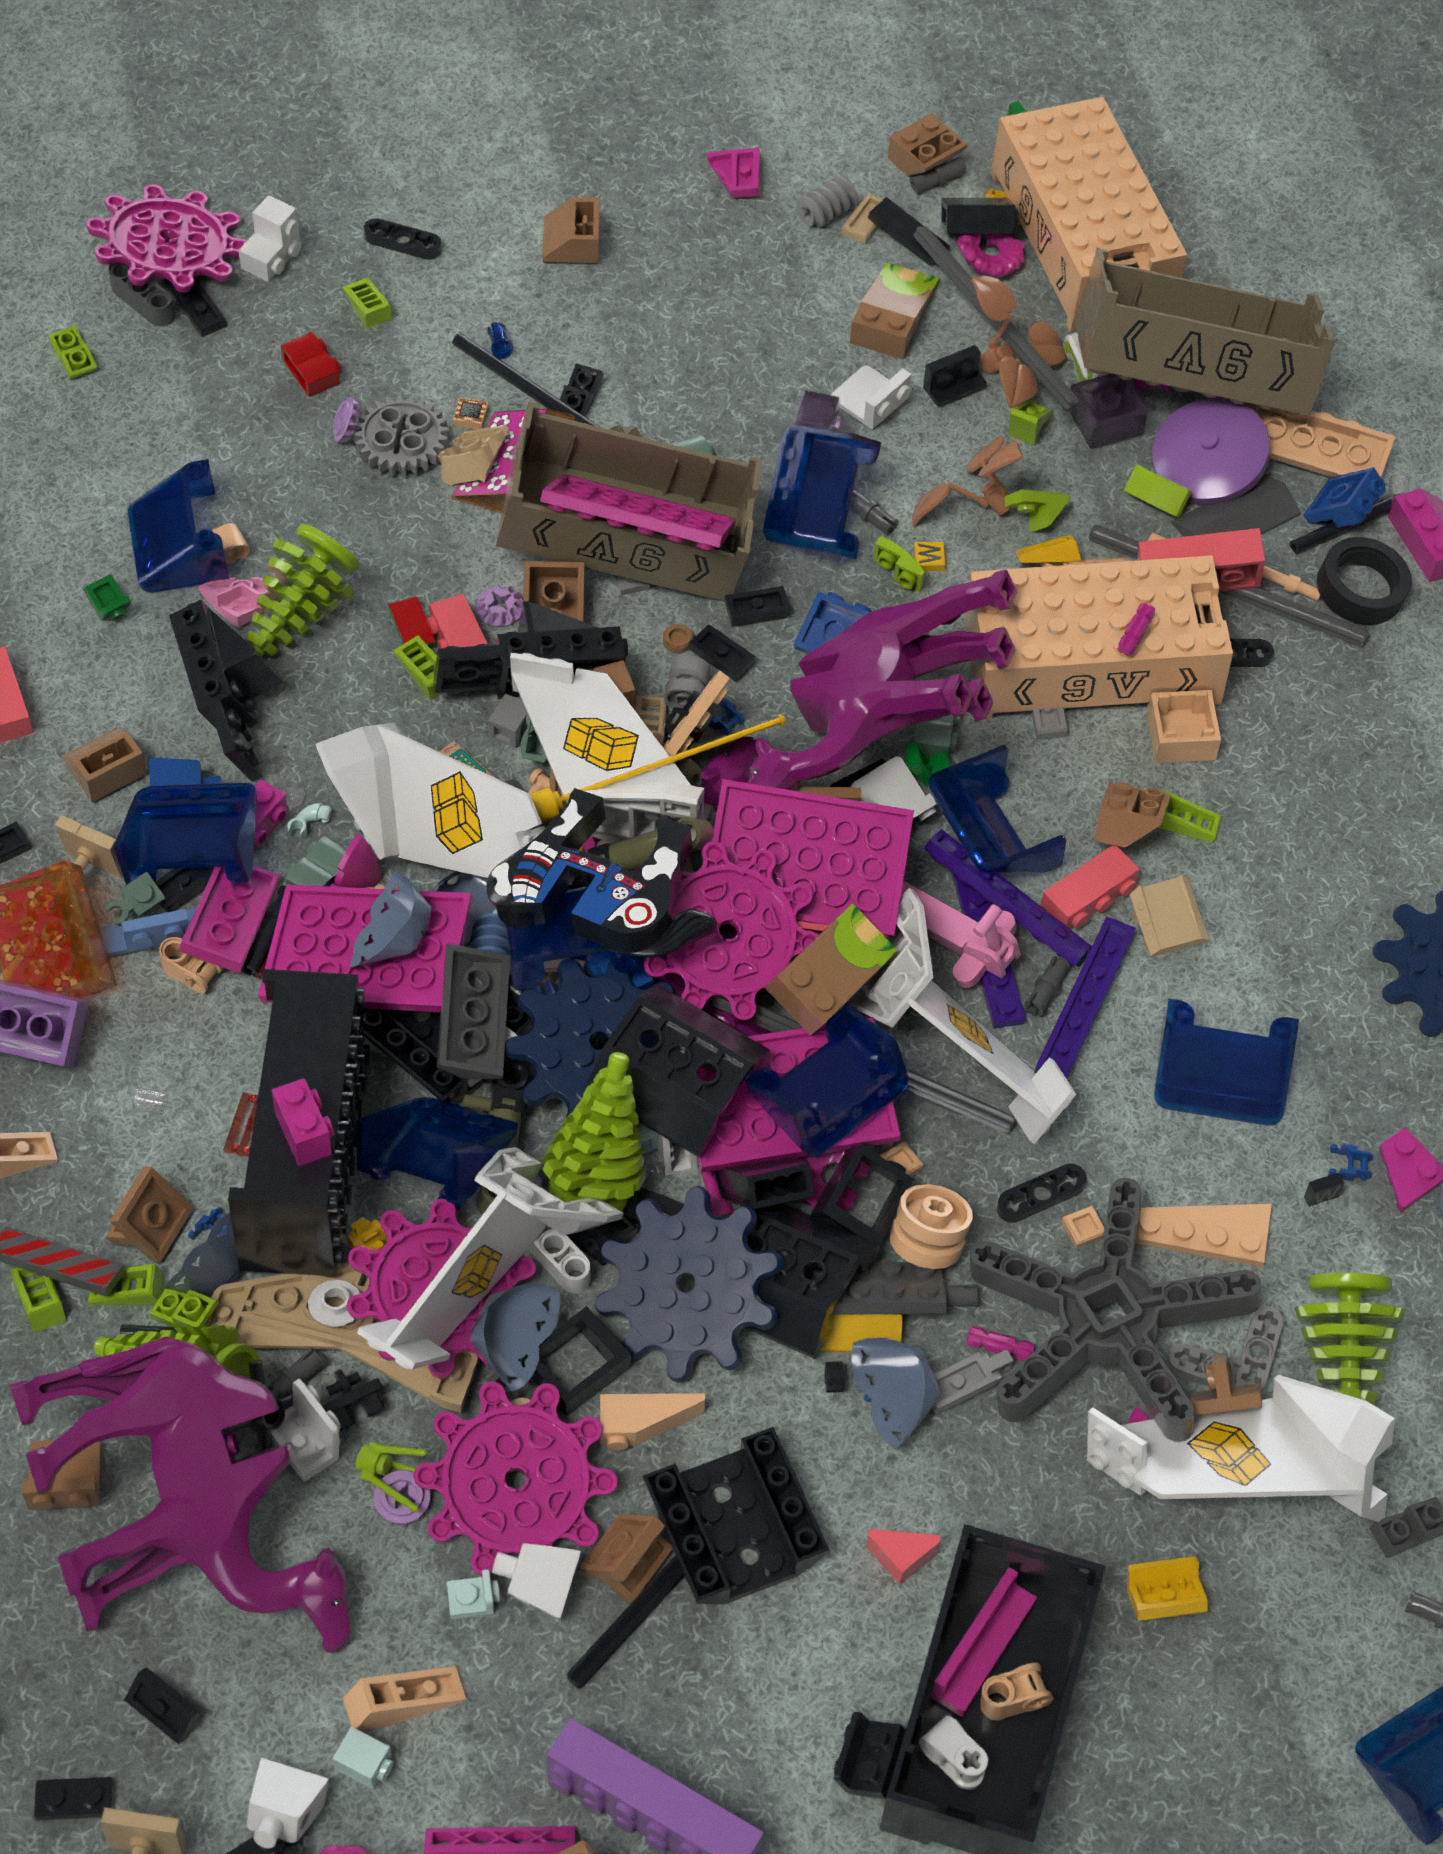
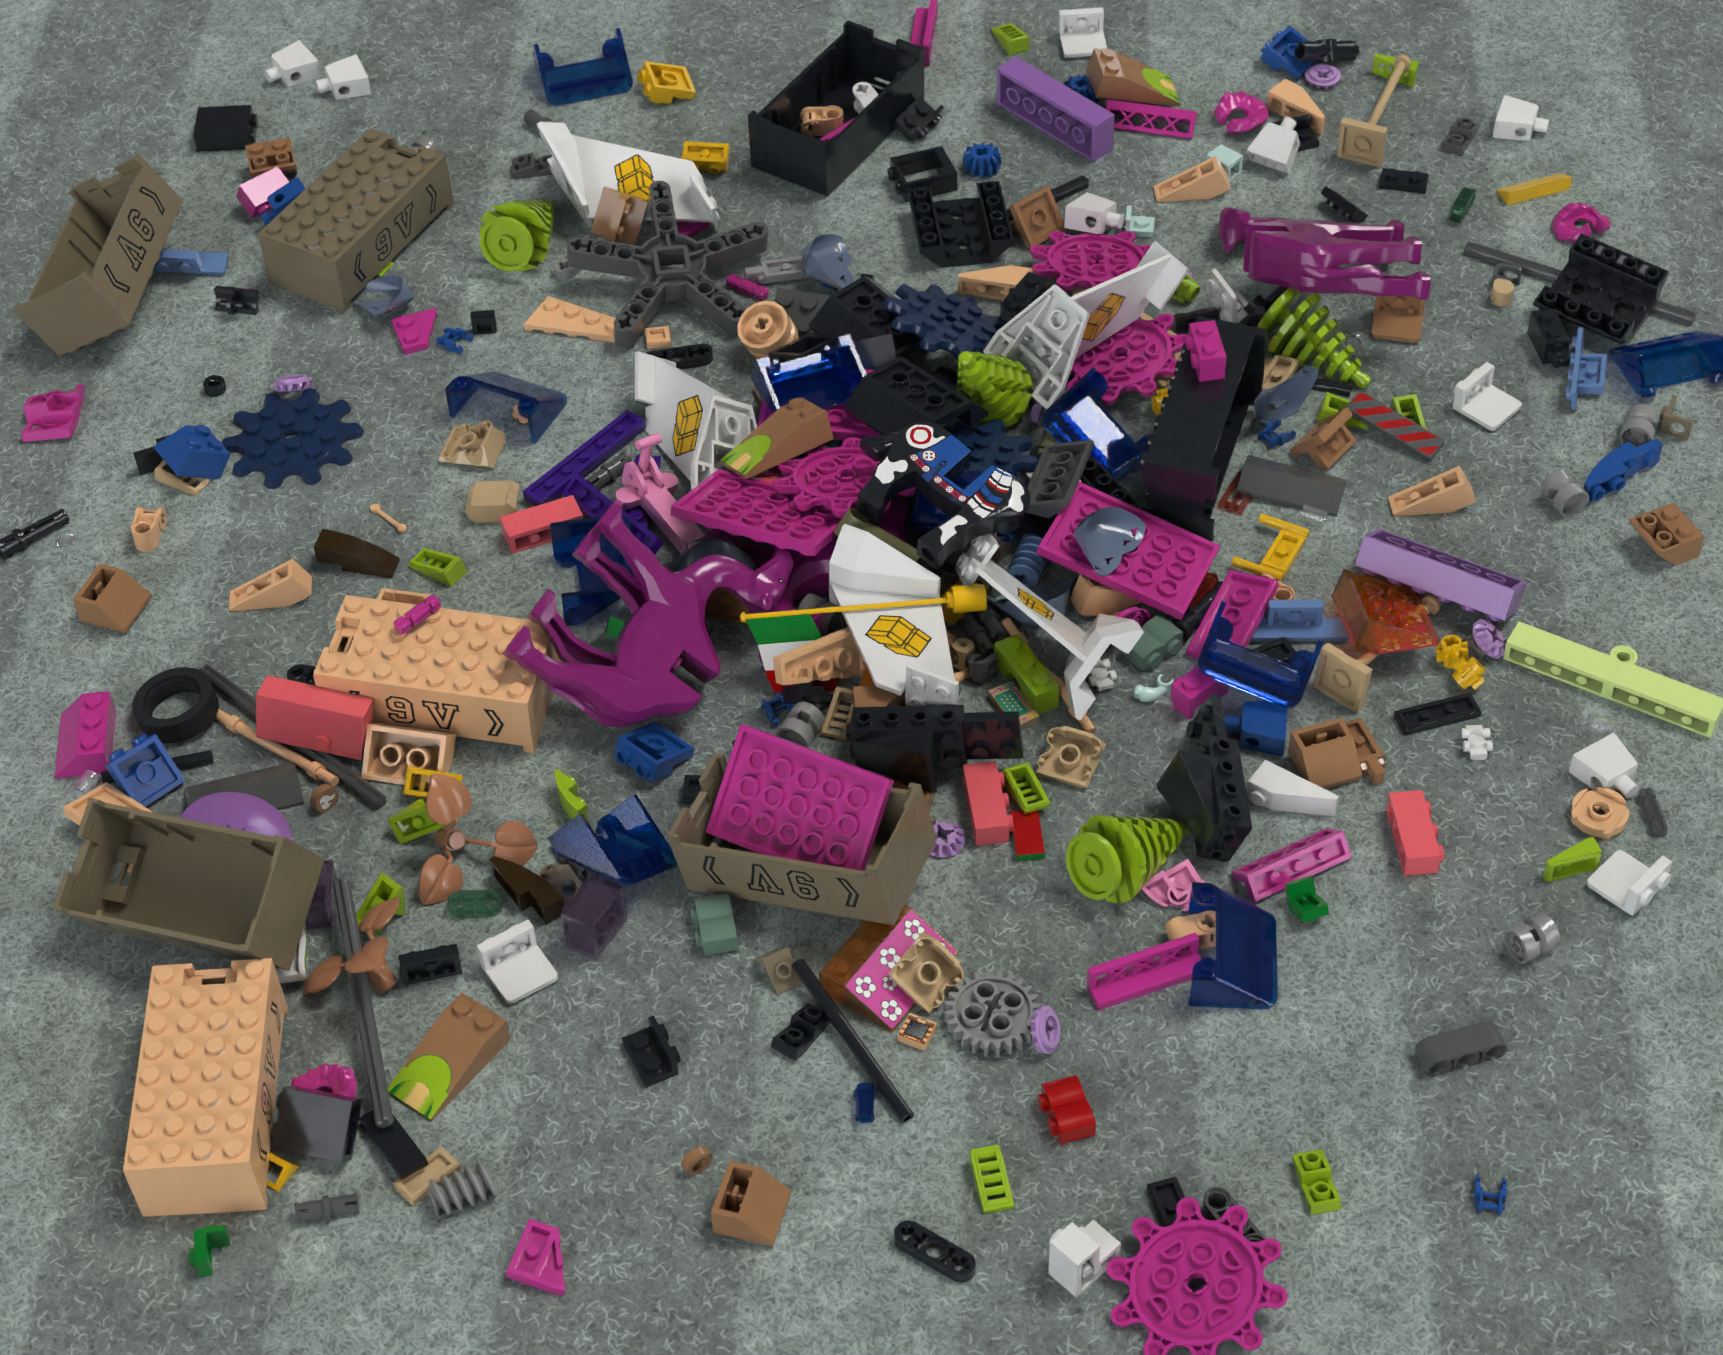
camera: 160 degrees left, 10 degrees down
sand green plate [105,872,166,926] -> none
lime slope [149,1288,219,1328] -> none
coral slope [867,1529,940,1584] -> none
medium nougat slope [888,113,967,176] -> none
yellow tile [913,542,945,571] -> none
medium nougat slope [1095,782,1171,847] -> none
lime slope [1123,464,1192,518] -> none
none -> light nougat slope [229,559,312,612]
none -> medium nougat tile [310,784,339,813]
none -> dark brown slope [314,529,400,578]
none -> light nougat hinge [370,504,407,533]
none -> tan slope [439,420,506,468]
none -> clear green beam [447,889,503,918]
none -> dark brown slope [490,856,566,925]
none -> dark tan bracket [539,864,586,907]
none -> black bracket [622,1015,681,1088]
none -> yellow plate [637,61,696,104]
none -> medium nougat tile [681,1146,713,1176]
none -> black window [887,146,957,203]
none -> blue gear [963,142,1002,179]
none -> black hinge [999,271,1050,326]
none -> tan slope [1035,726,1106,788]
none -> dark pink fence [1087,932,1207,1010]
none -> yellow plate [1231,513,1310,582]
none -> dark pink fence [1231,828,1352,902]
none -> dark grey slope [1236,455,1347,517]
none -> white slope [1247,760,1339,816]
none -> medium nougat hinge [1345,718,1386,786]

